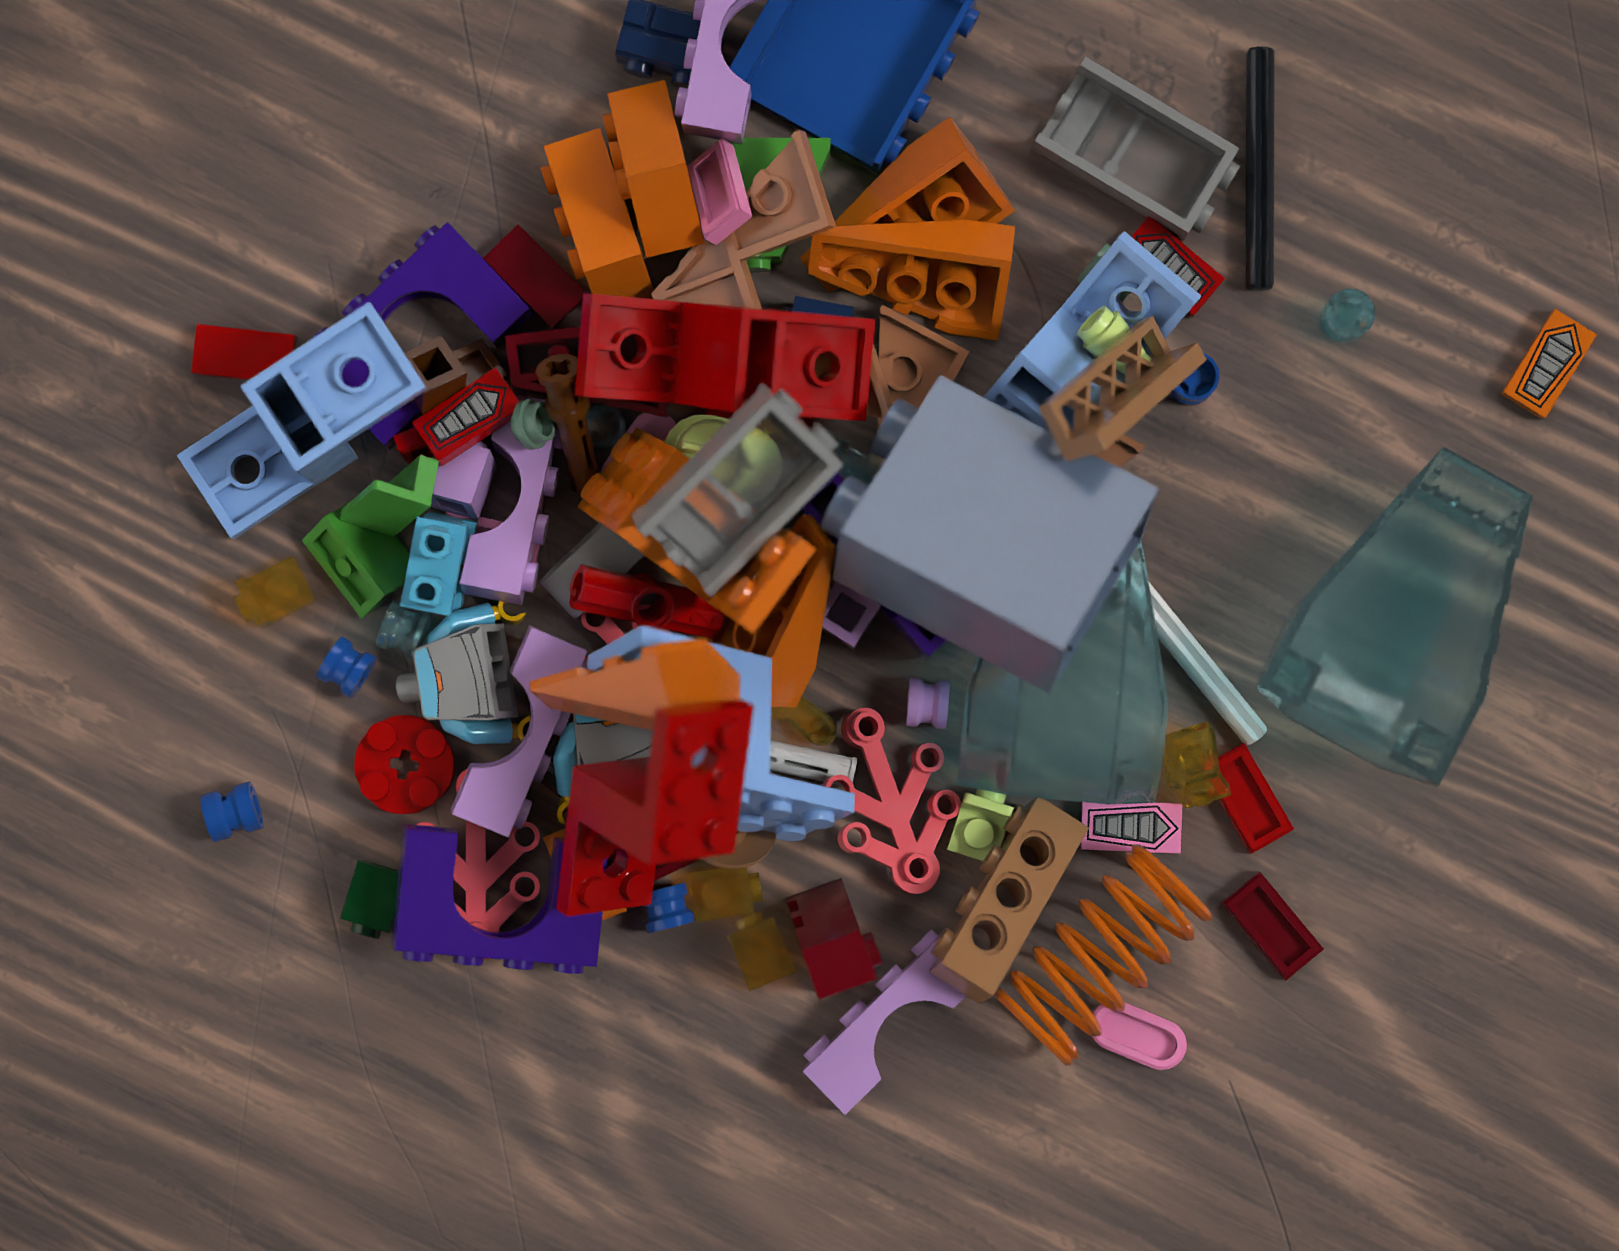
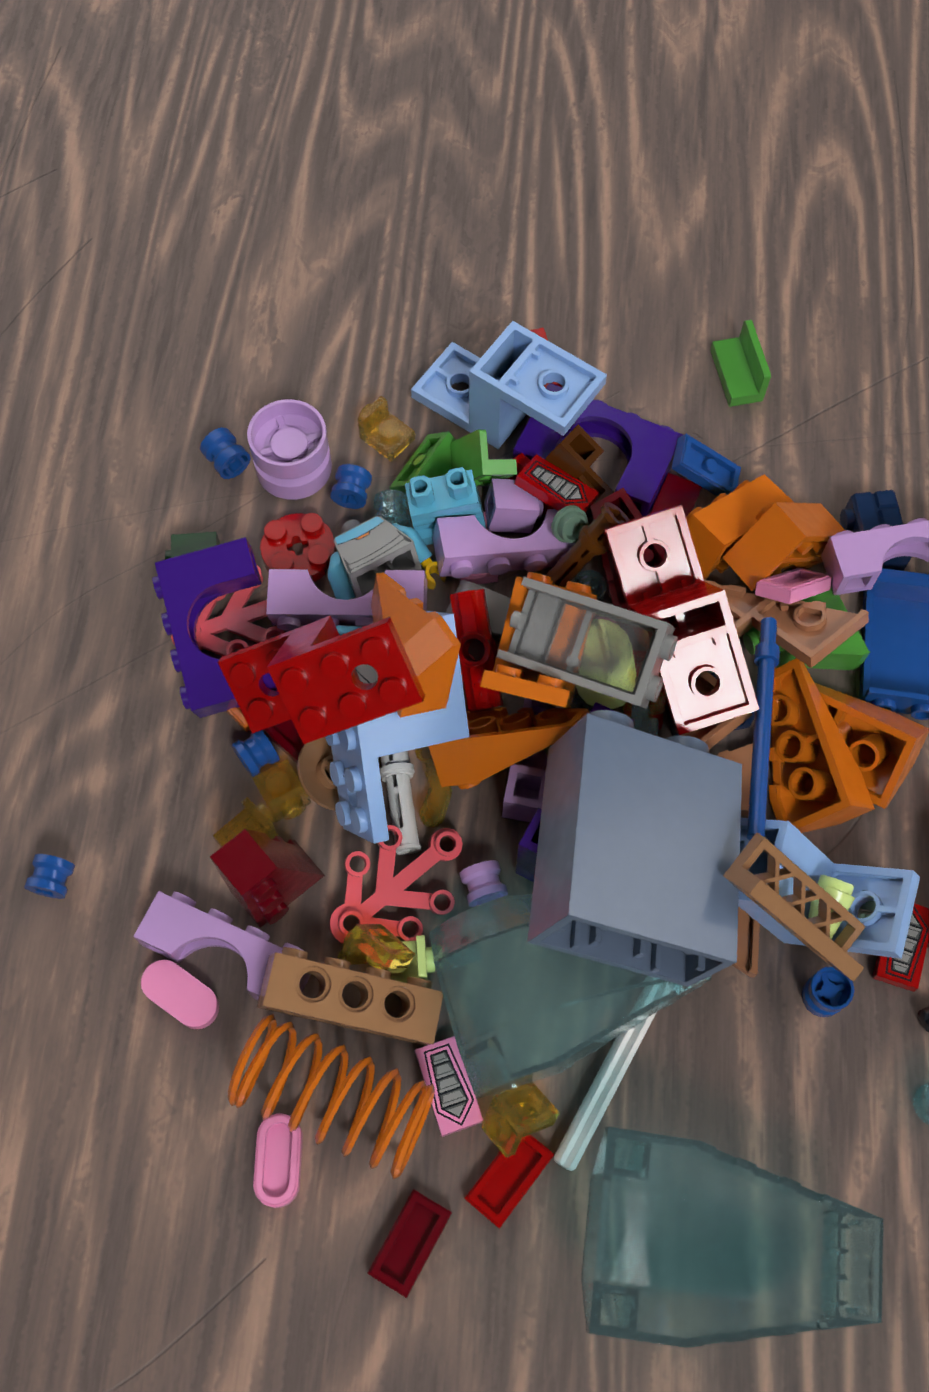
camera: 65 degrees right, 20 degrees down
none -> blue wheel [24,854,75,899]
none -> bright pink tile [141,960,219,1029]
none -> lavender wheel [247,399,332,500]
none -> clear yellow bracket [337,924,415,970]
none -> blue plate [671,434,741,496]
none -> bright green panel [710,320,771,407]
none -> blue bar [747,617,780,841]

